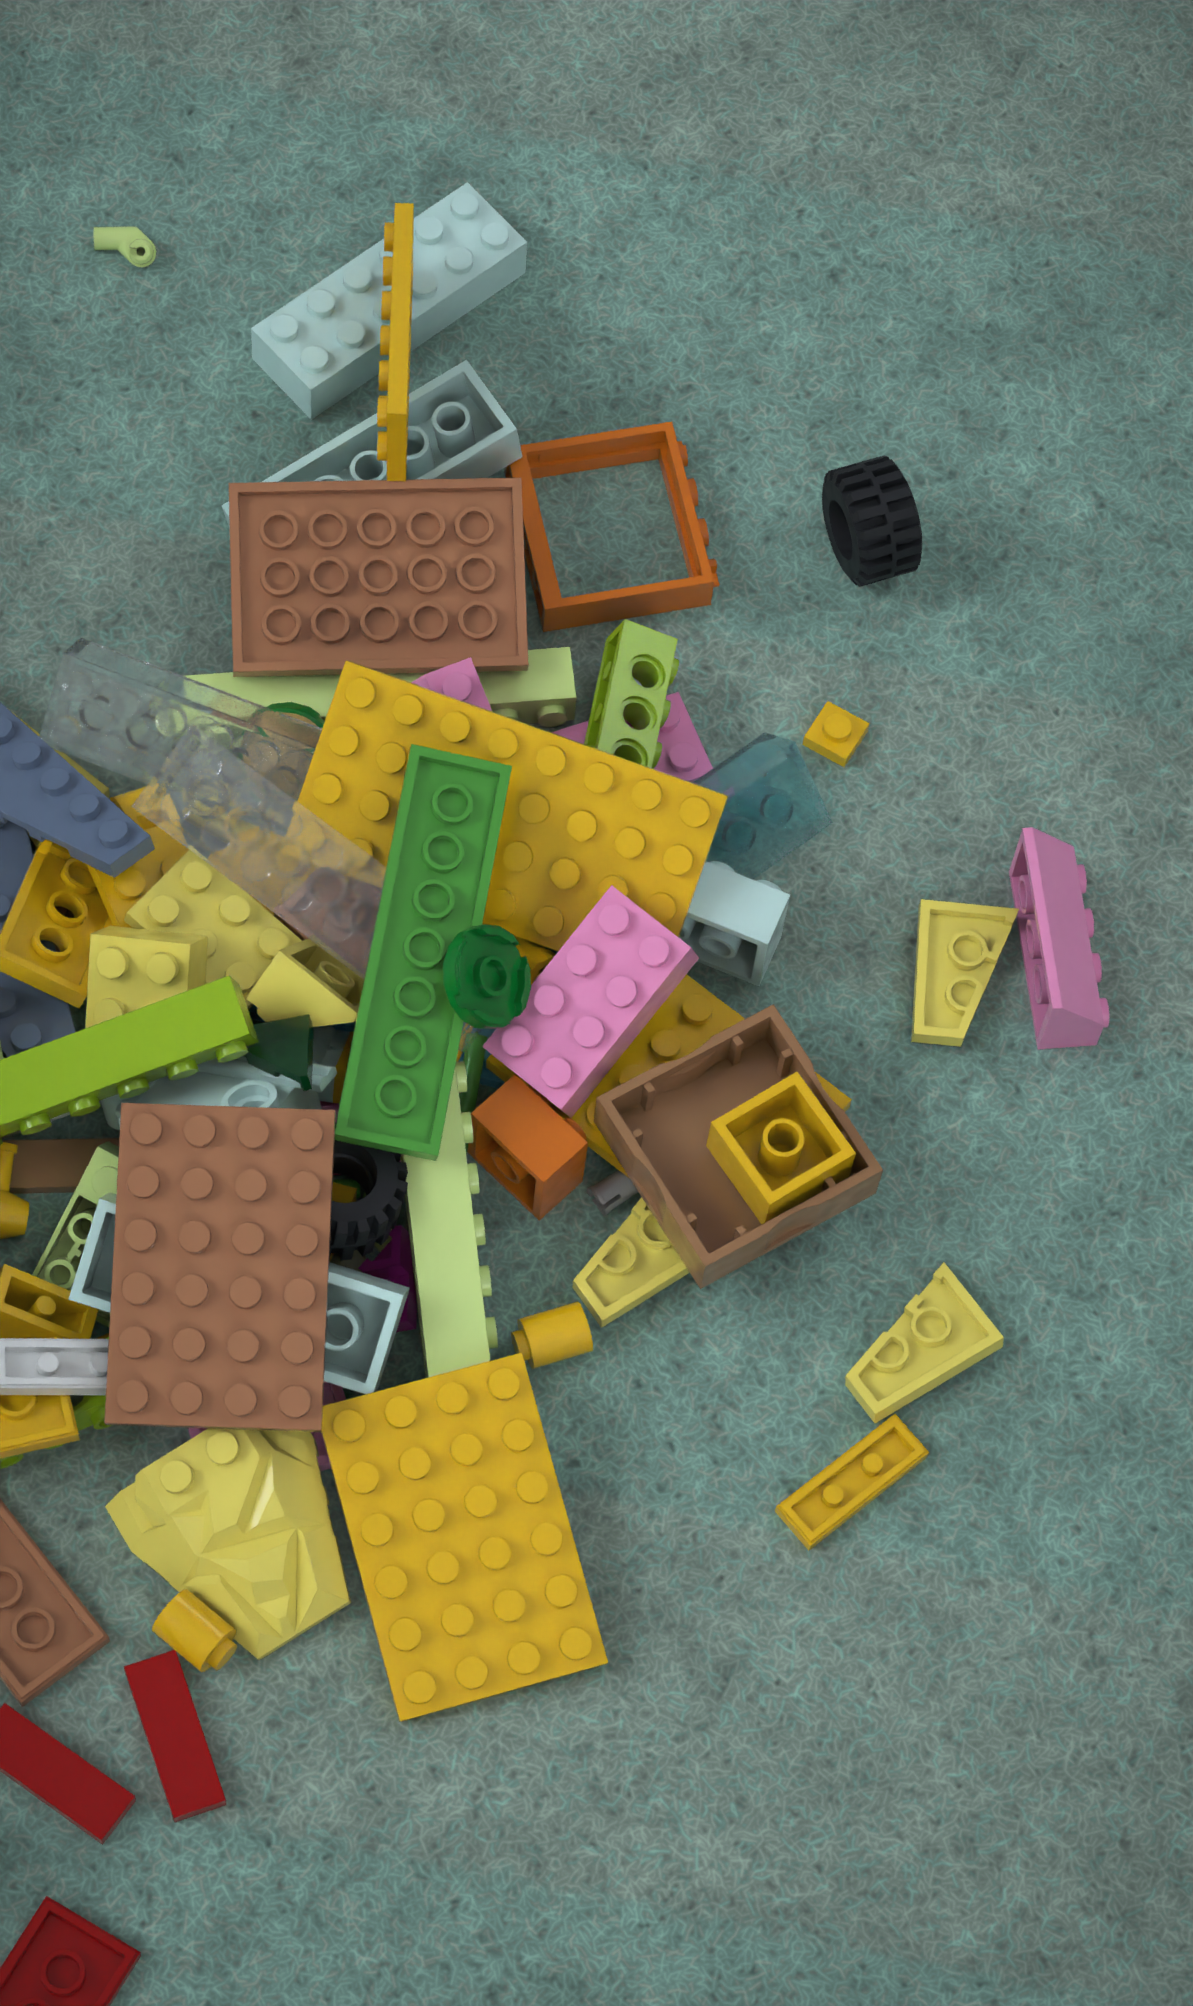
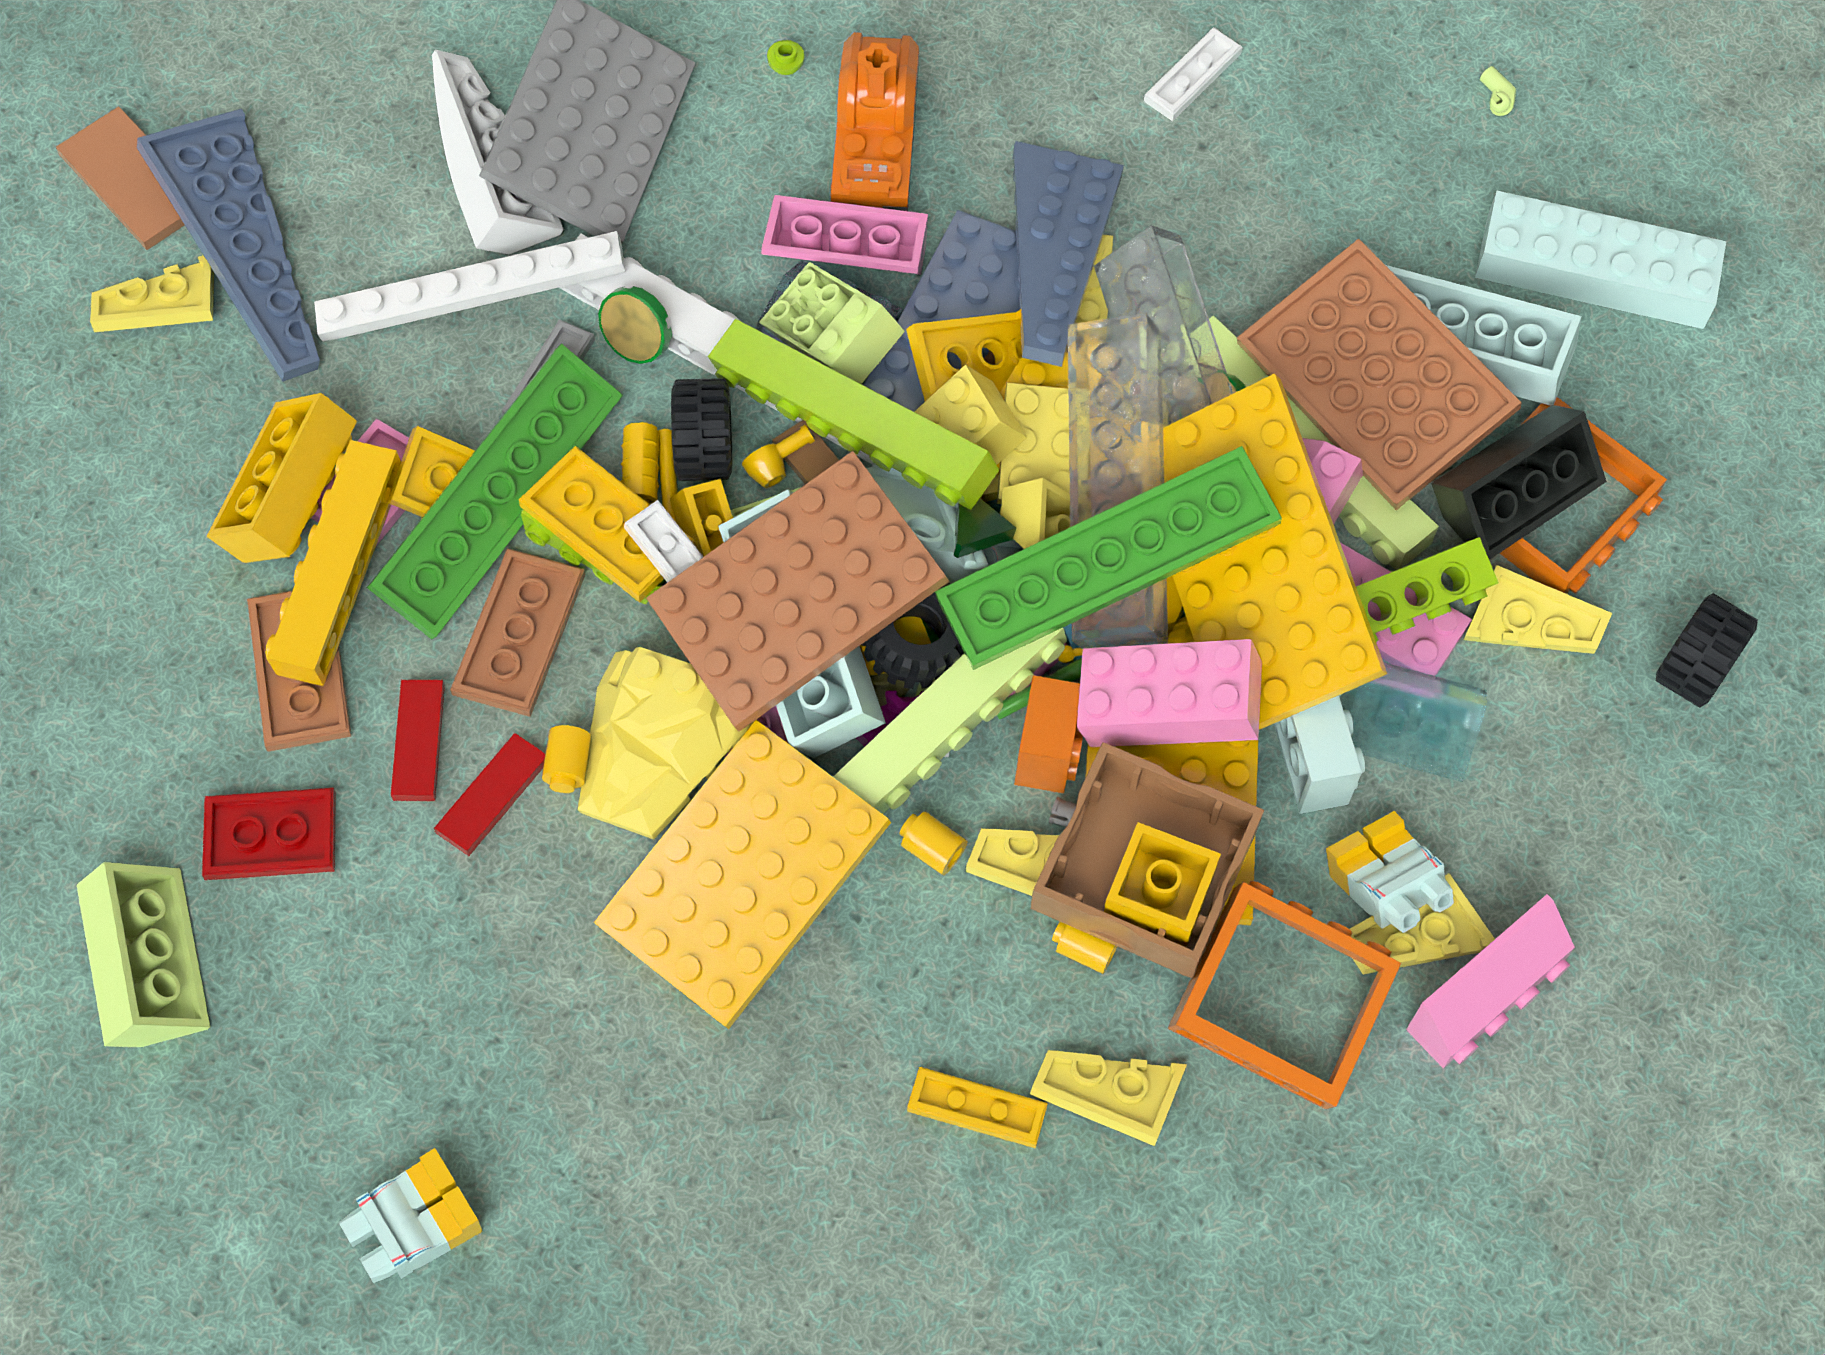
camera: 60 degrees right, 0 degrees up
yellow plate [377,203,414,481] -> none
green tile [443,924,531,1029] -> none
yellow plate [802,701,870,767] -> none
none -> yellow brick [1052,921,1118,974]
none -> orange window [1167,881,1401,1109]
none -> light aqua hips [1326,811,1454,933]
none -> pearl dark grey slope [1431,405,1607,560]
none -> light yellow wing [1464,565,1612,654]

